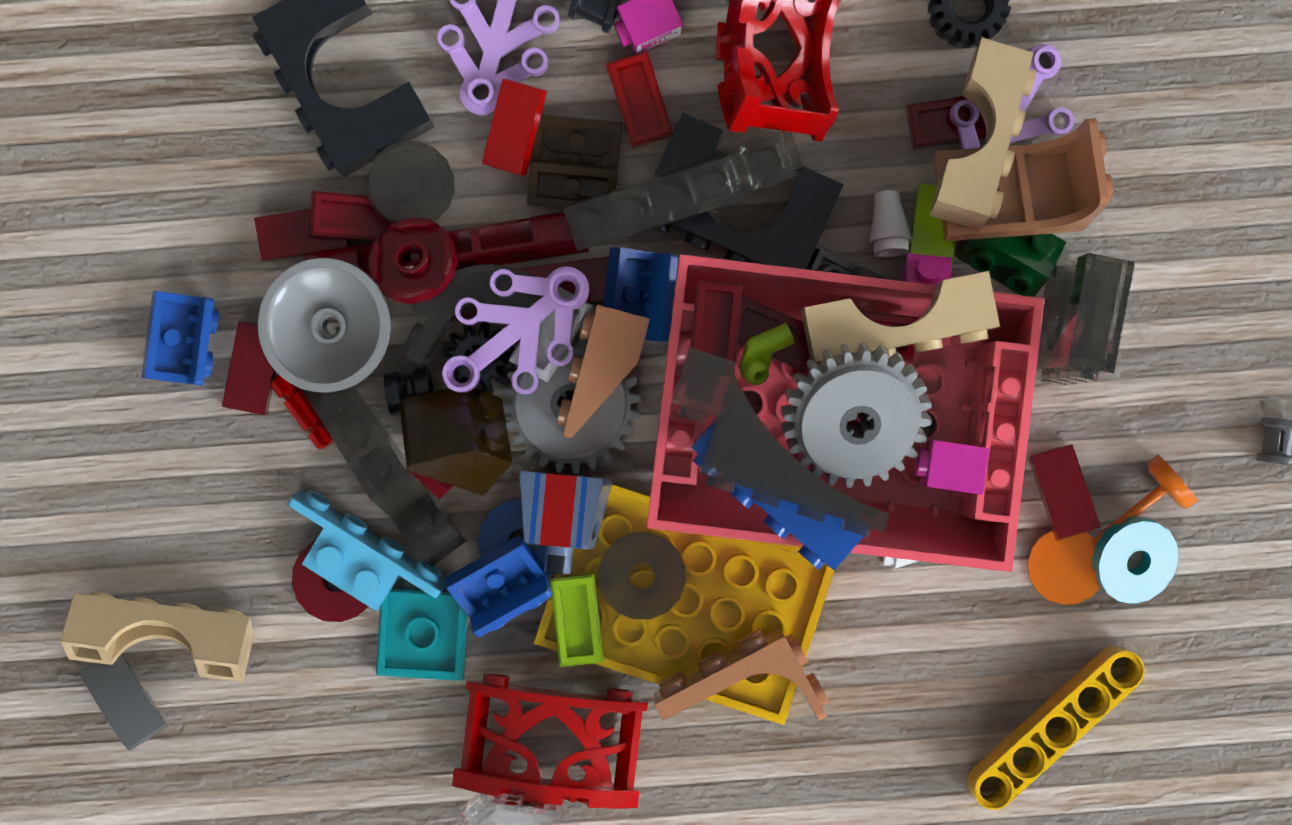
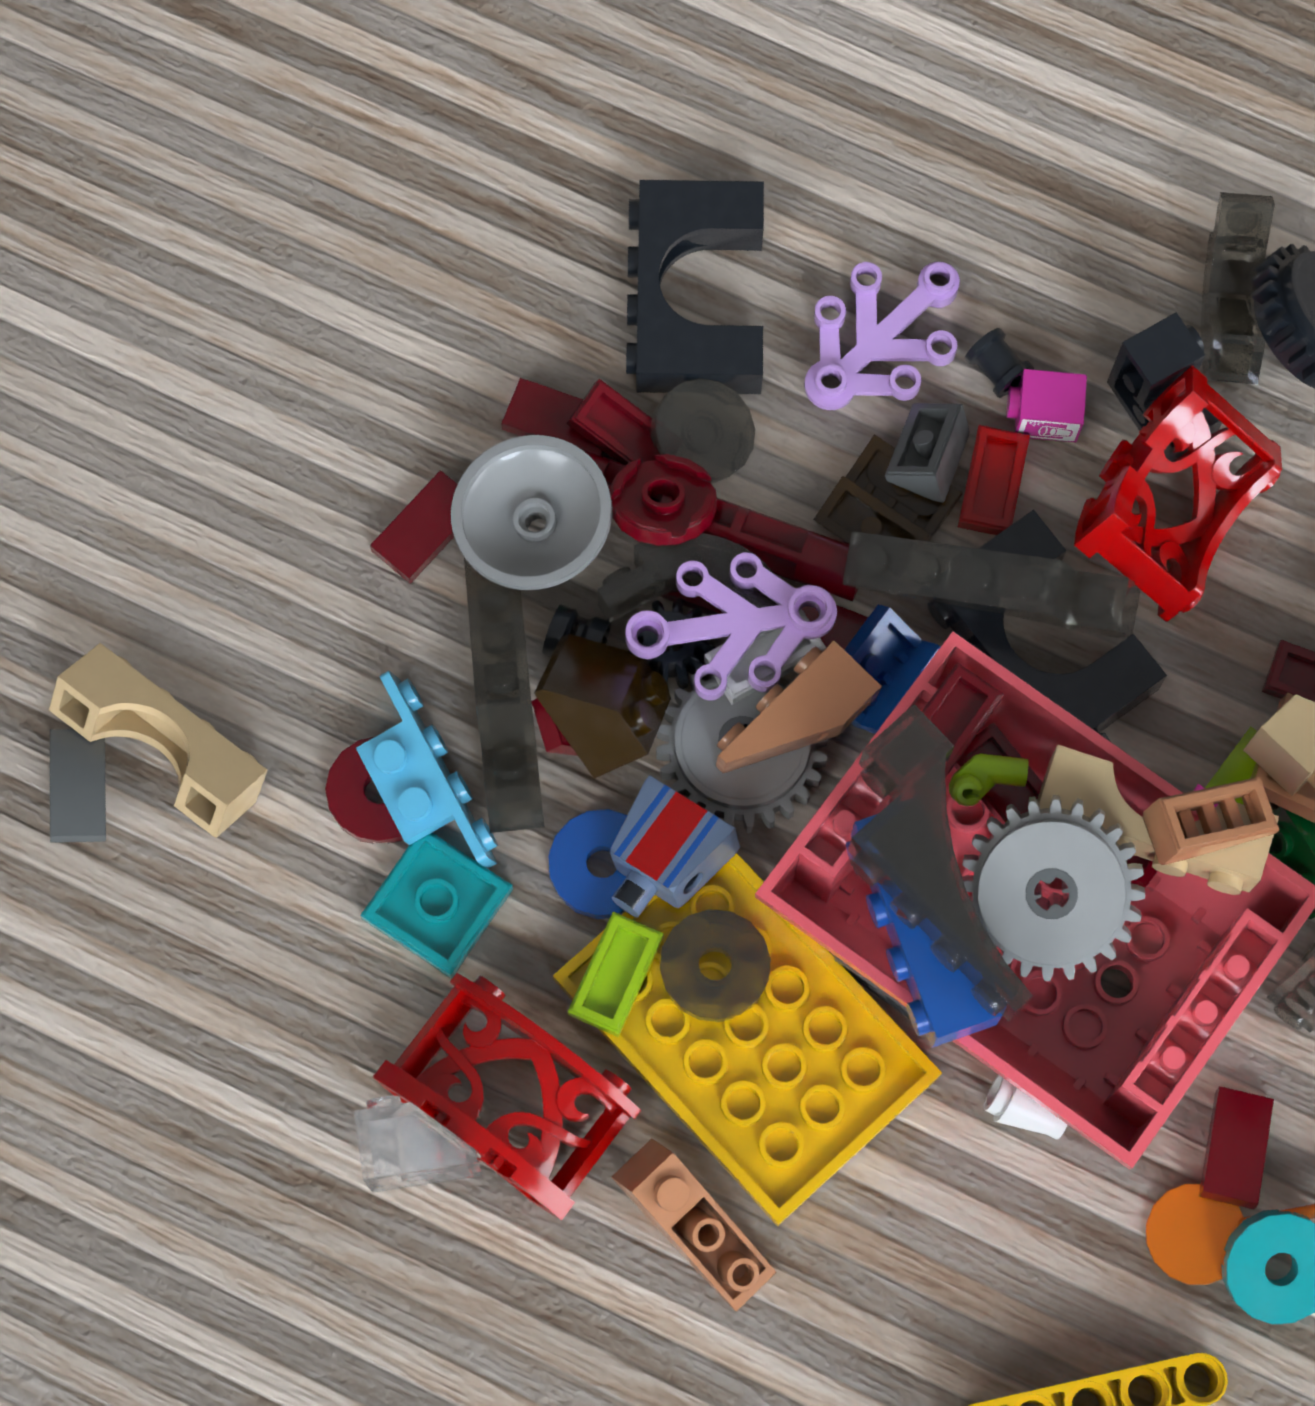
camera: 30 degrees right, 15 degrees down
blue bracket [141,291,219,386] -> none
red axle [271,375,337,449] -> none
blue bracket [445,535,552,638] -> none
red tile [482,78,547,176] -> none
nougat bracket [654,627,830,721] -> none
white cone [869,190,913,258] -> none
dark pink brick [915,440,990,495] -> none
none -> nougat slope [611,1138,777,1312]
none -> dark grey slope [885,403,970,502]
none -> nougat slope [1143,777,1279,865]

